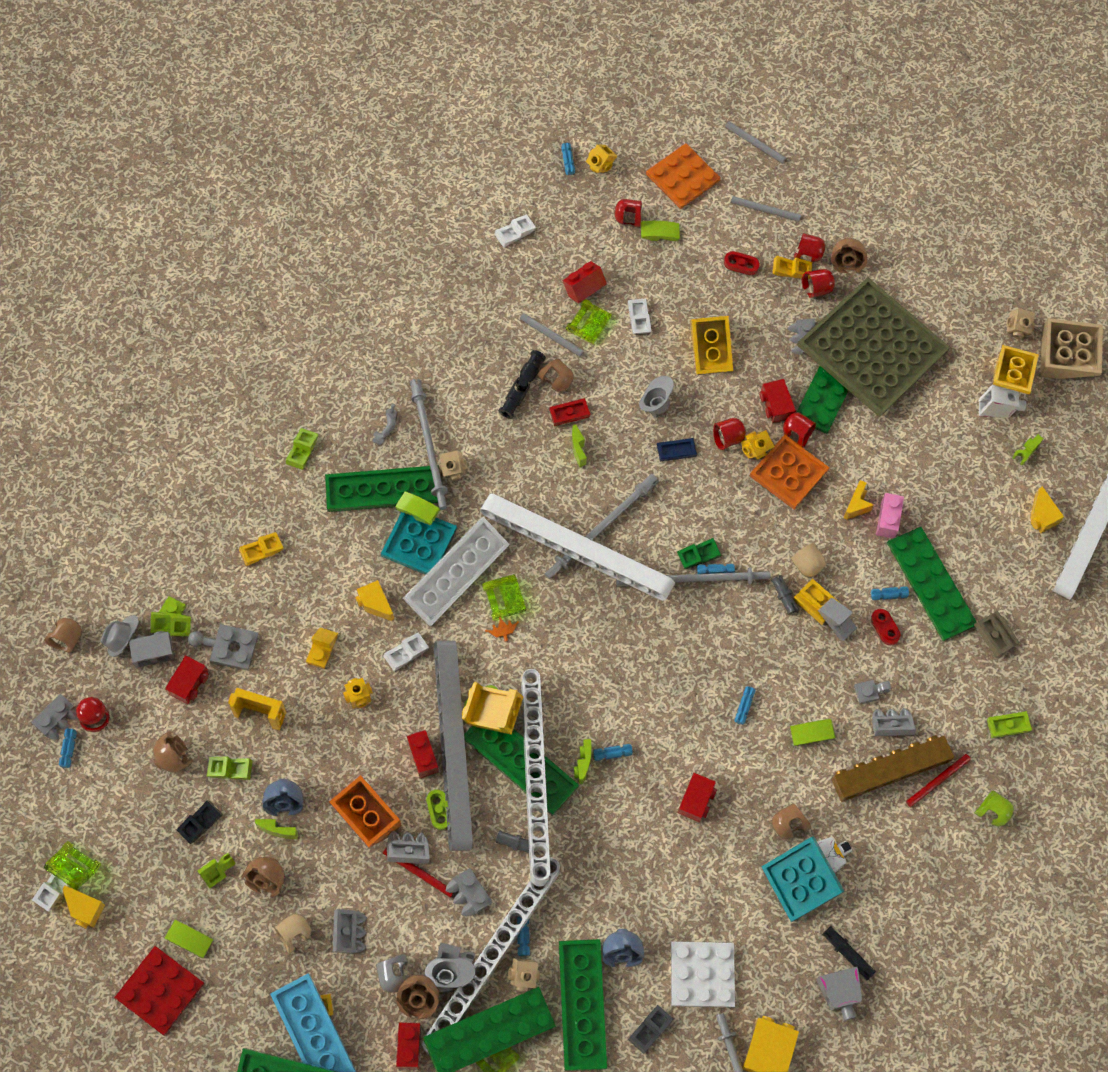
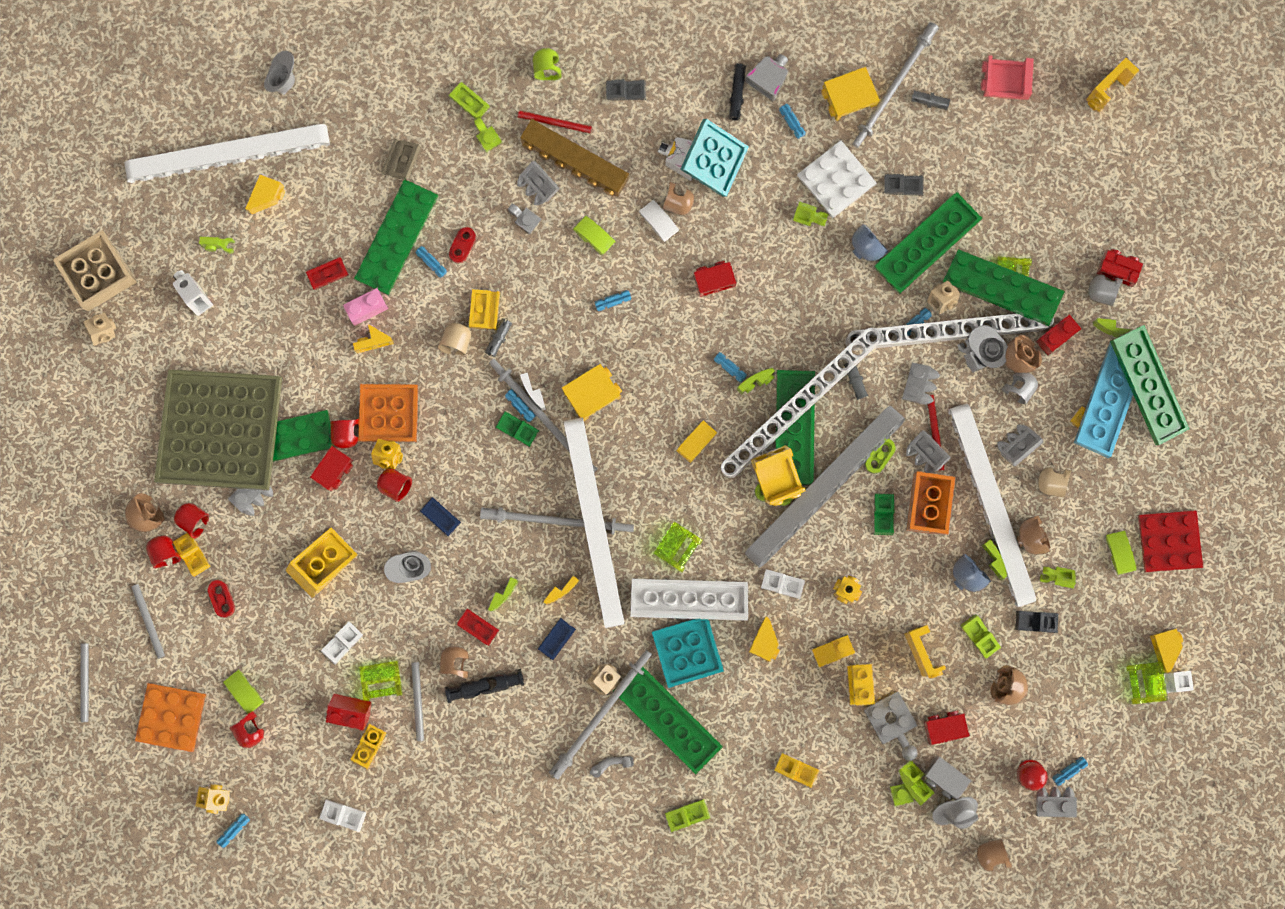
camera: 130 degrees left, 15 degrees up
lime slope [395,492,440,525] -> none
red brick [407,730,439,779] -> none
orange piece [485,617,519,642] -> none
light grey slope [818,598,857,641] -> none
yellow slope [993,345,1039,395] -> none
none -> red plate [306,257,349,290]
none -> yellow slope [350,724,387,770]
none -> lime plate [474,117,502,153]
none -> white slope [520,373,546,411]
none -> dark blue tile [538,618,576,660]
none -> yellow slope [543,576,580,605]
none -> yellow panel [562,364,622,421]
none -> dark grey slope [606,79,646,101]
none -> white slope [639,200,679,242]
none -> yellow slope [676,420,717,463]
none -> dark azure axle [779,104,805,139]
none -> lime plate [793,201,828,226]
none -> yellow panel [847,664,875,705]
none -> green slope [874,494,895,535]
none -> white beam [948,403,1036,608]

